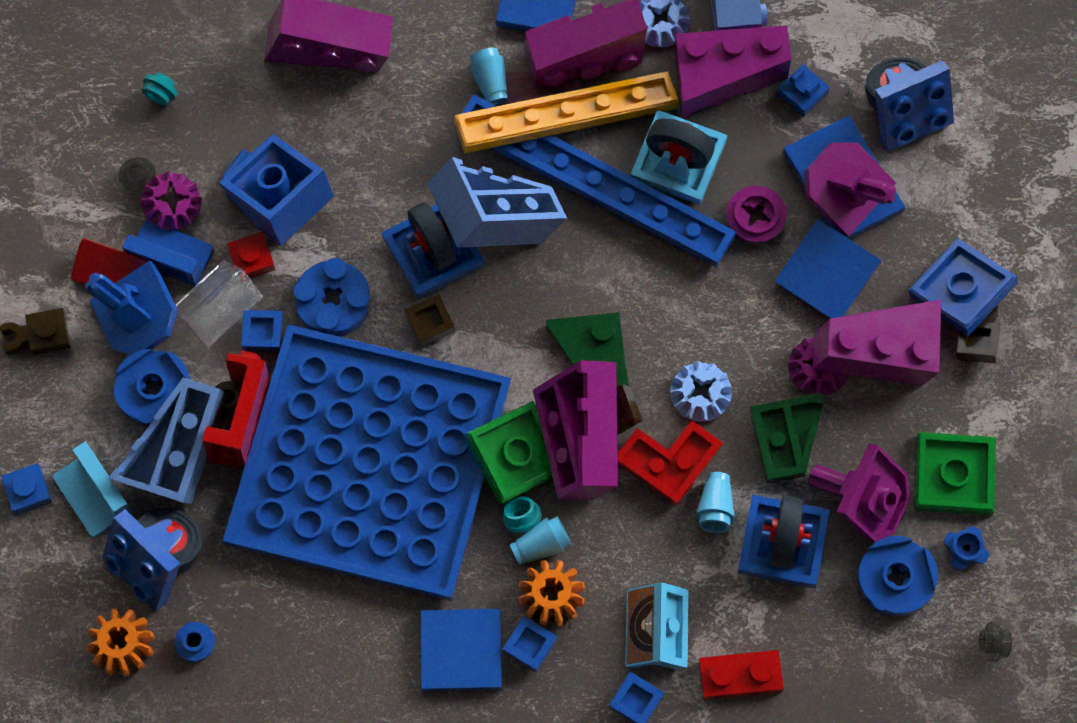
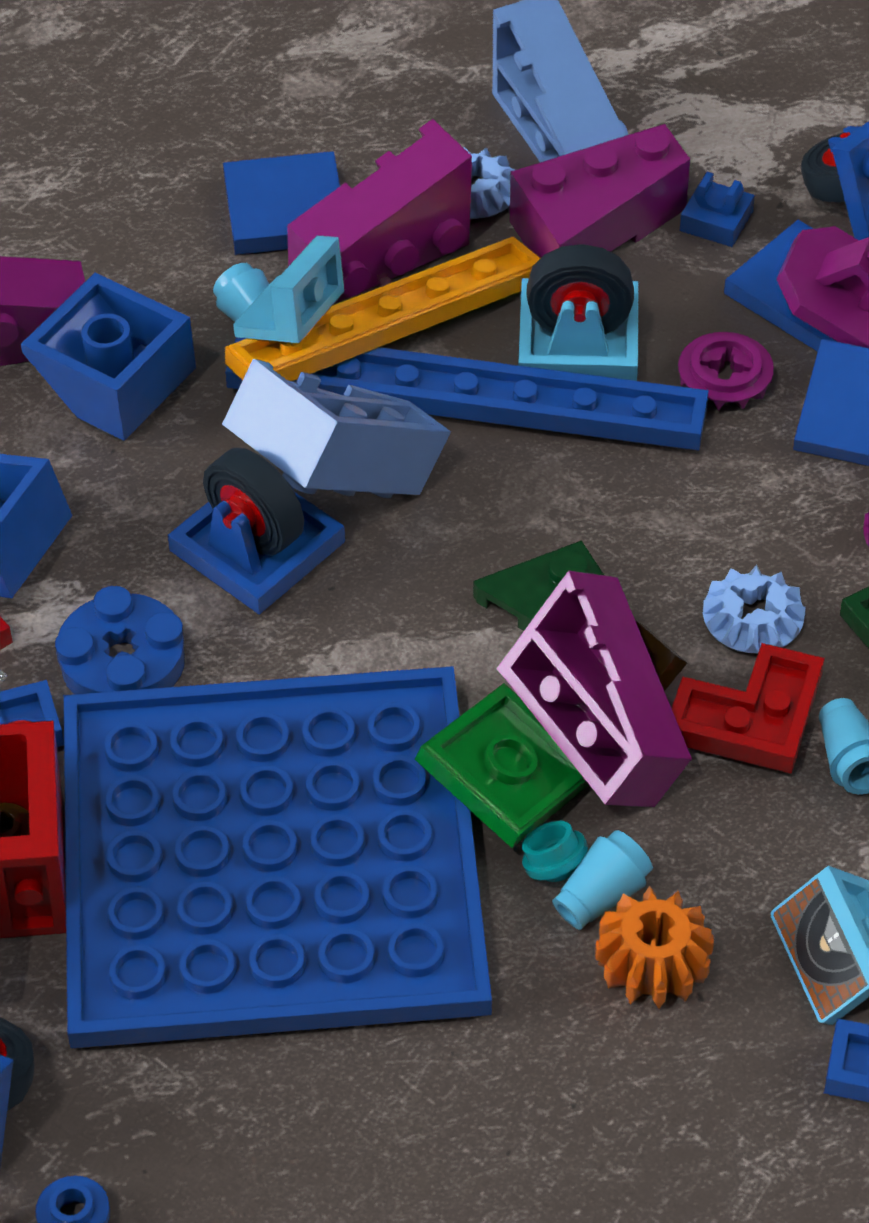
camera: 20 degrees left, 20 degrees down
dark brown plate [404,294,455,347] -> none
blue tile [421,609,502,692] -> none
blue plate [502,616,557,673] -> none
none -> blue slope [21,273,196,441]
none -> medium azure panel [233,235,344,343]

